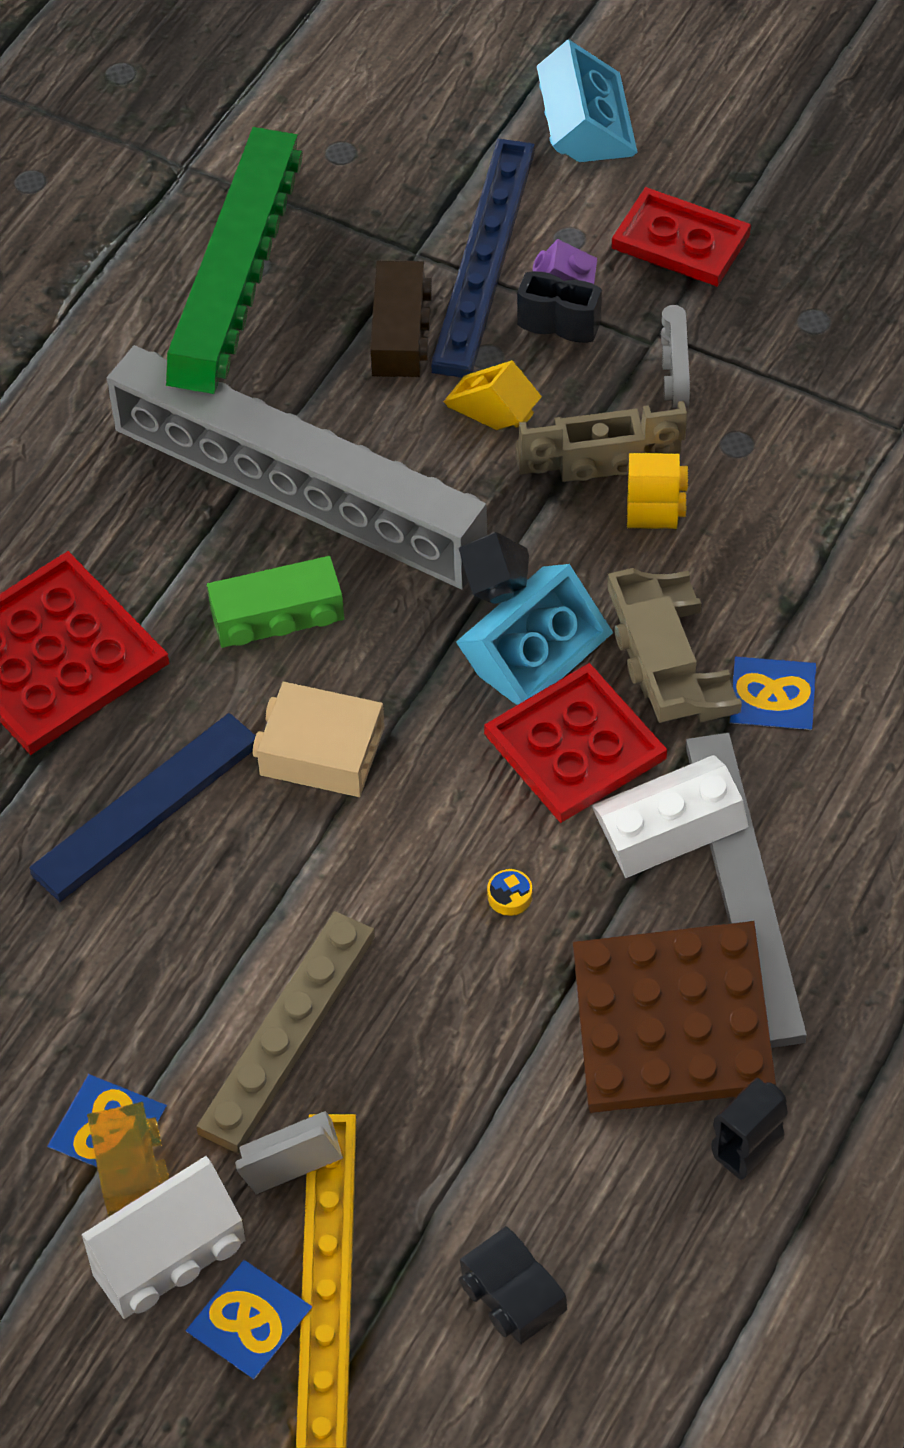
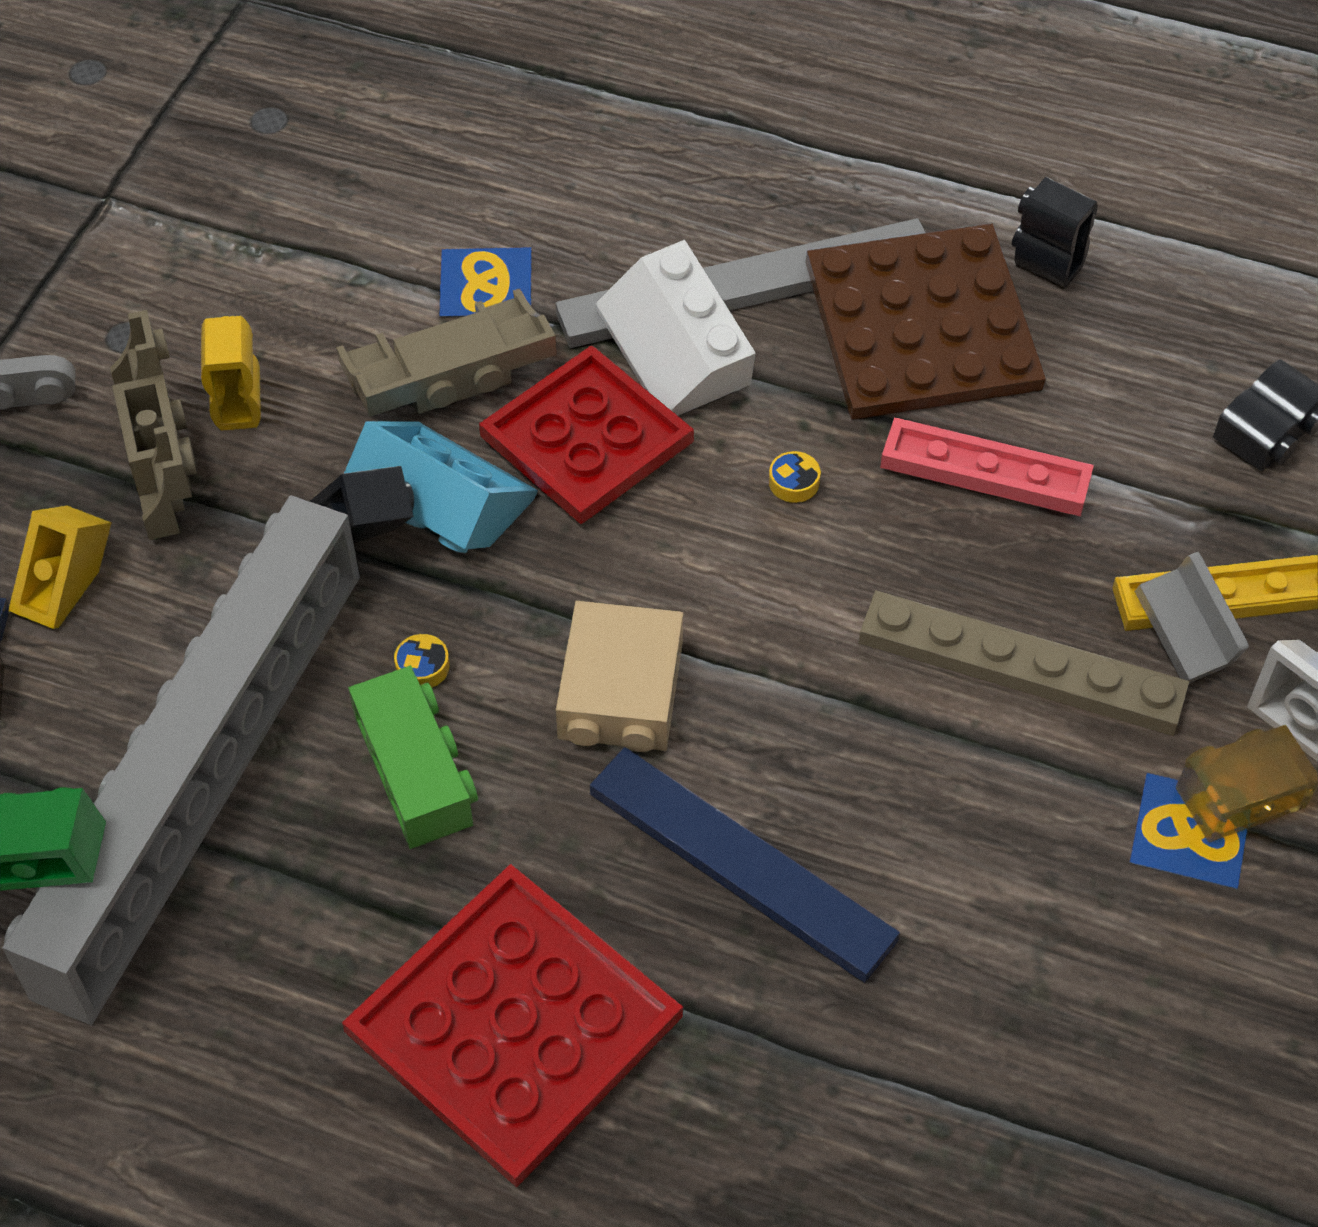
camera: 100 degrees left, 0 degrees up
none -> tile [394,634,450,688]
none -> coral plate [880,417,1094,517]

